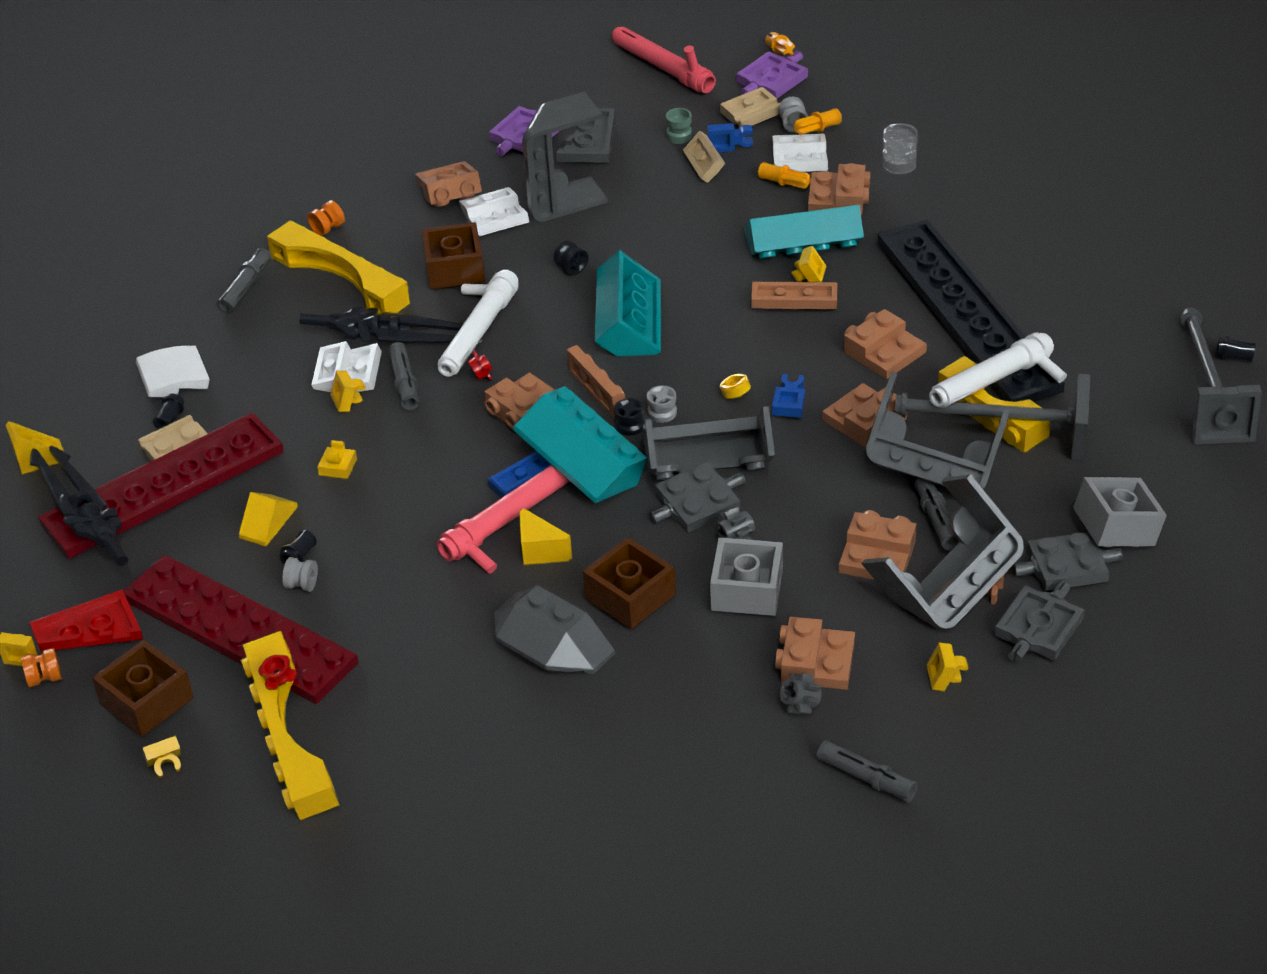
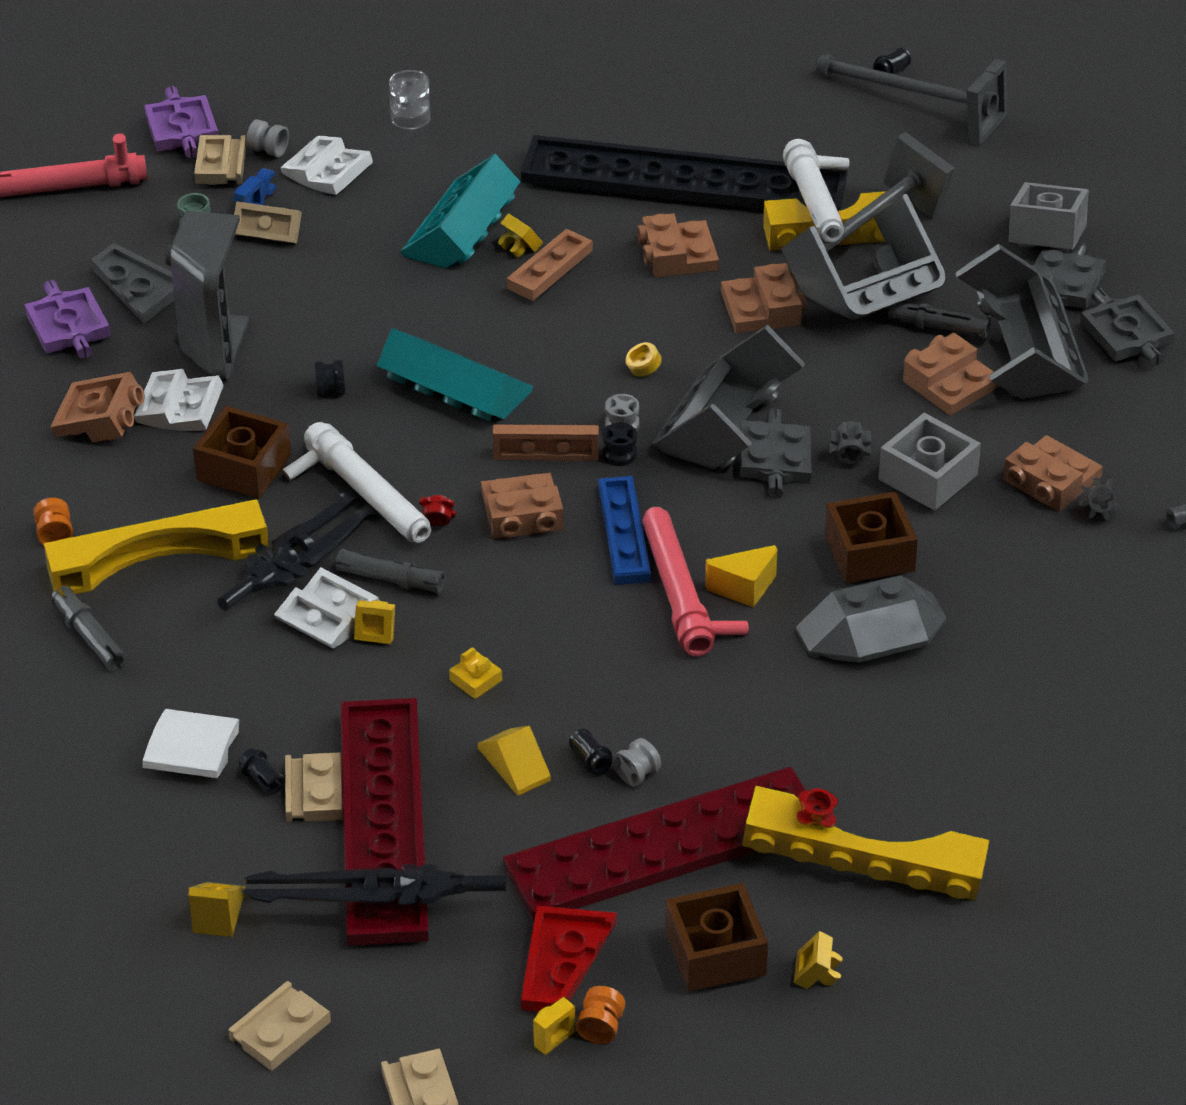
camera: 60 degrees left, 0 degrees up
teal slope [513,386,648,503] -> none
light orange axle [758,162,811,189] -> none
light orange axle [765,32,795,56] -> none
blue plate [772,374,805,418] -> none
light orange axle [793,108,842,135] -> none
nougat plate [808,163,871,215] -> none
yellow tile [926,642,969,691] -> none

